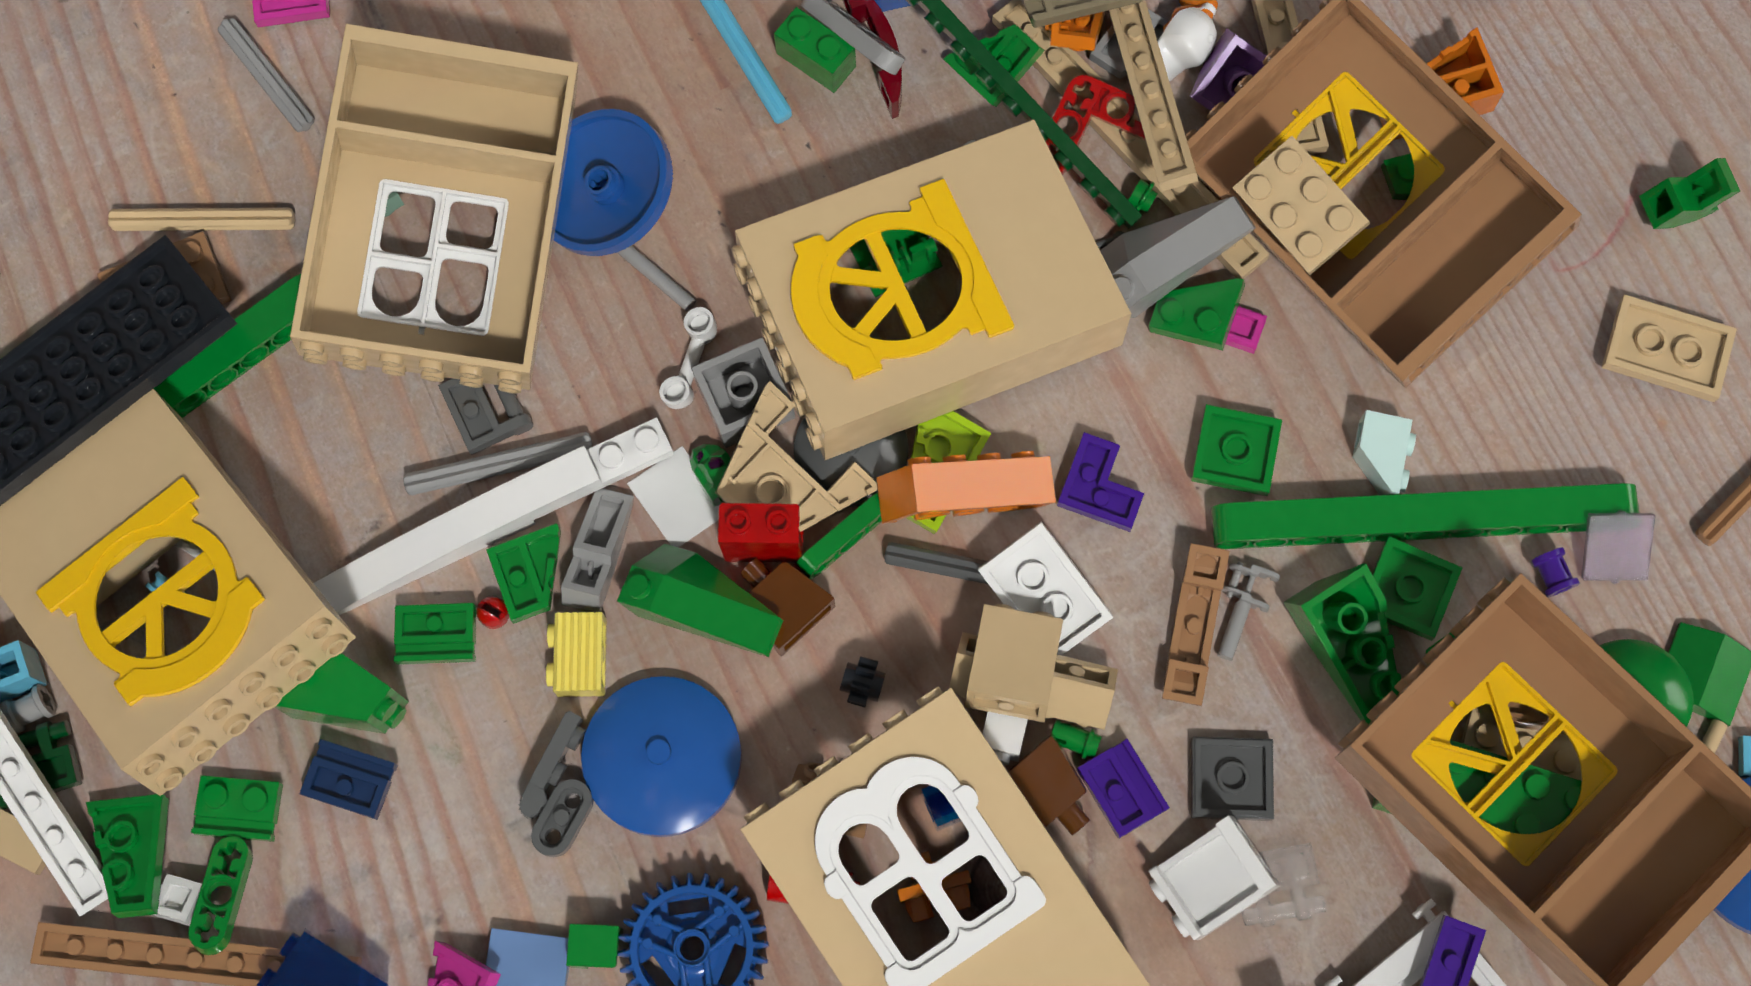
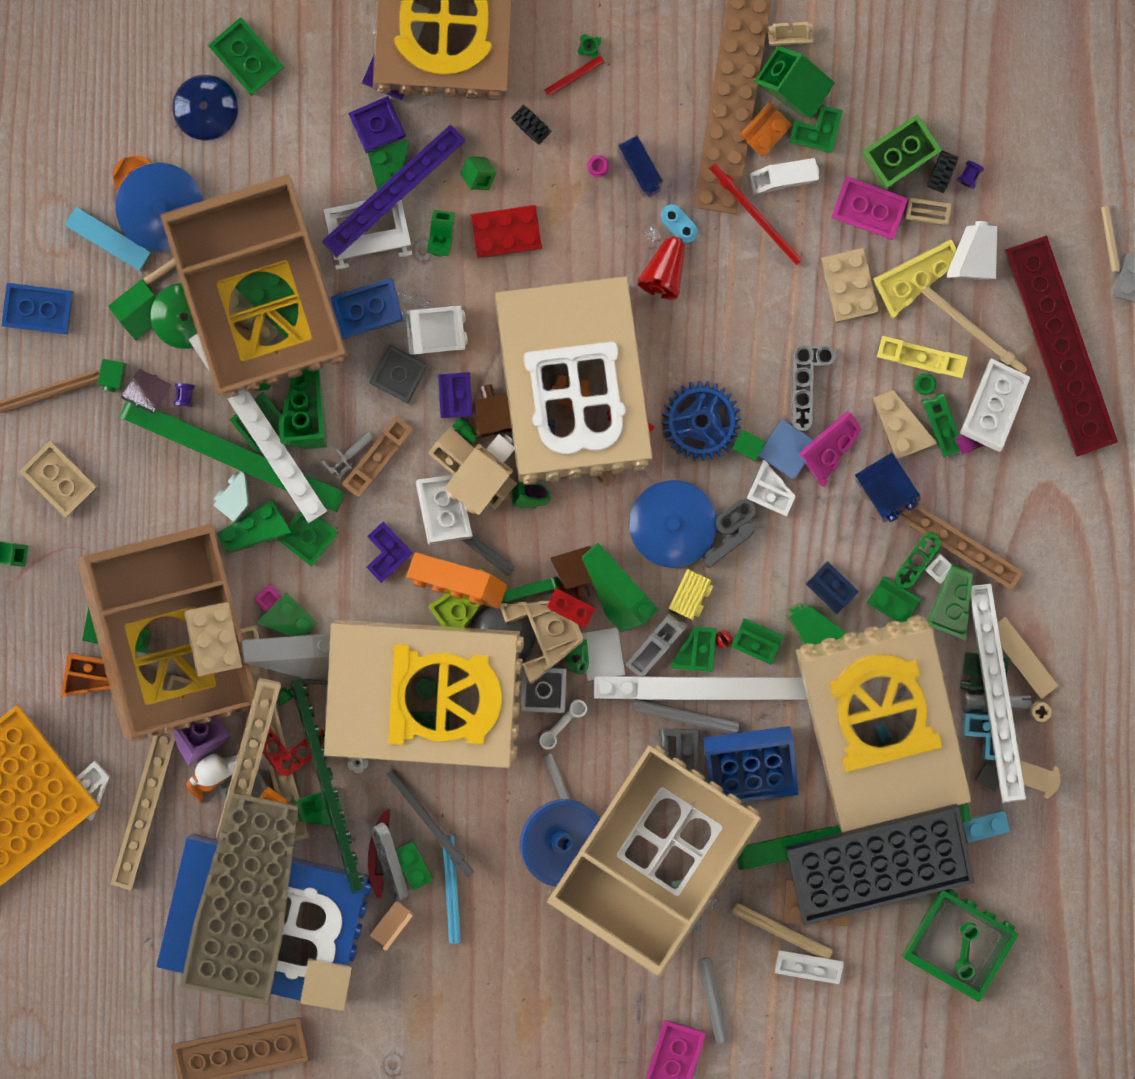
camera: 155 degrees left, 15 degrees up
black gear [840,656,886,708] -> none
none -> green brick [97,358,127,392]
none -> white plate [188,334,327,523]
none -> green wing [216,499,294,554]
none -> blue plate [330,278,404,340]
none -> dark grey bar [387,769,474,877]
none -> green tile [415,677,437,700]
none -> green rock [511,482,551,509]
none -> blue slope [703,726,799,803]
none -> white wing [746,460,795,517]
none -> white plate [775,950,843,984]

